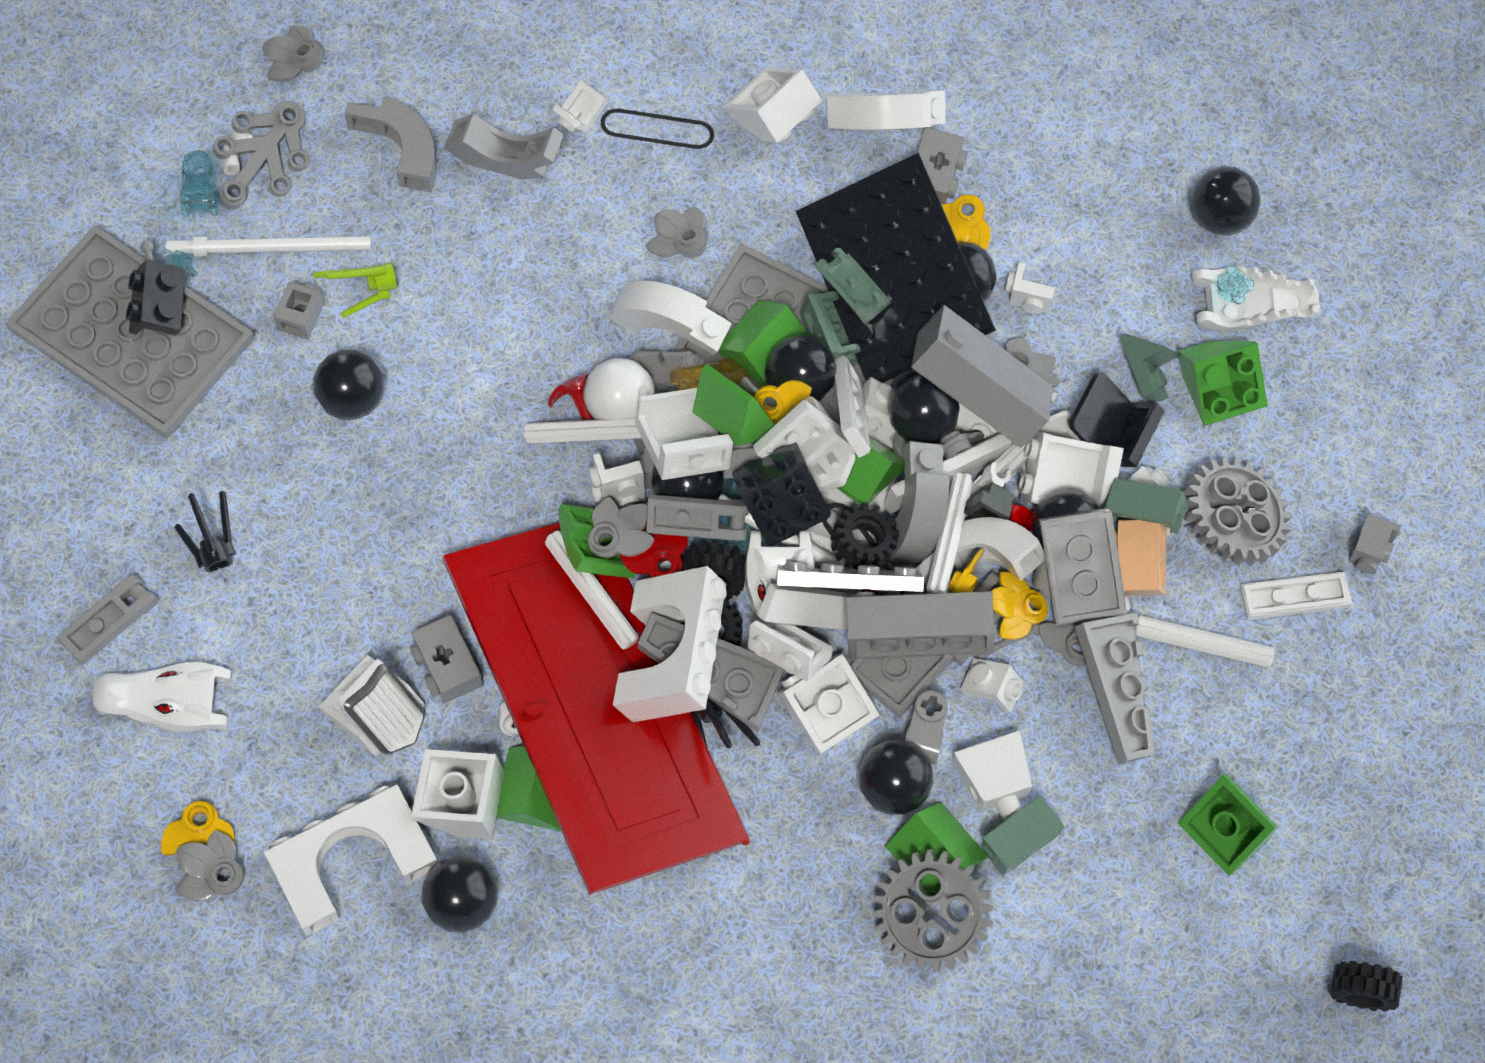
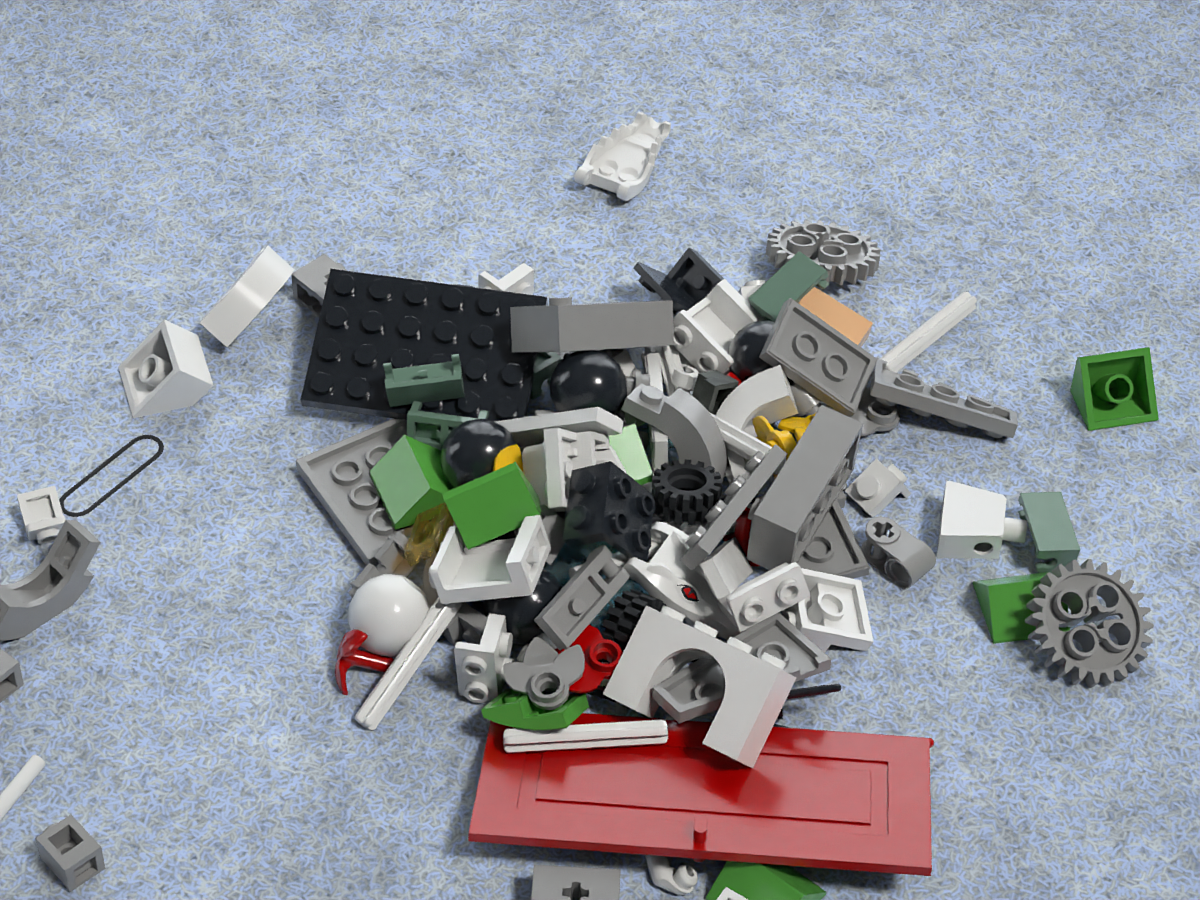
camera: 60 degrees left, 20 degrees down
lime plant [313,262,397,317] -> none
black piece [313,350,384,420] -> none
white arch [607,281,732,355] -> none
light grey plate [645,206,708,258] -> none
black piece [858,740,933,816] -> none
sand green slope [1120,334,1180,403] -> none
bright green slope [1178,341,1268,426] -> none
black piece [1191,166,1260,236] -> none
clear light blue plate [1217,265,1255,304] -> none
white tile [1240,571,1352,620] -> none
light grey brick [1349,514,1401,574] -> none

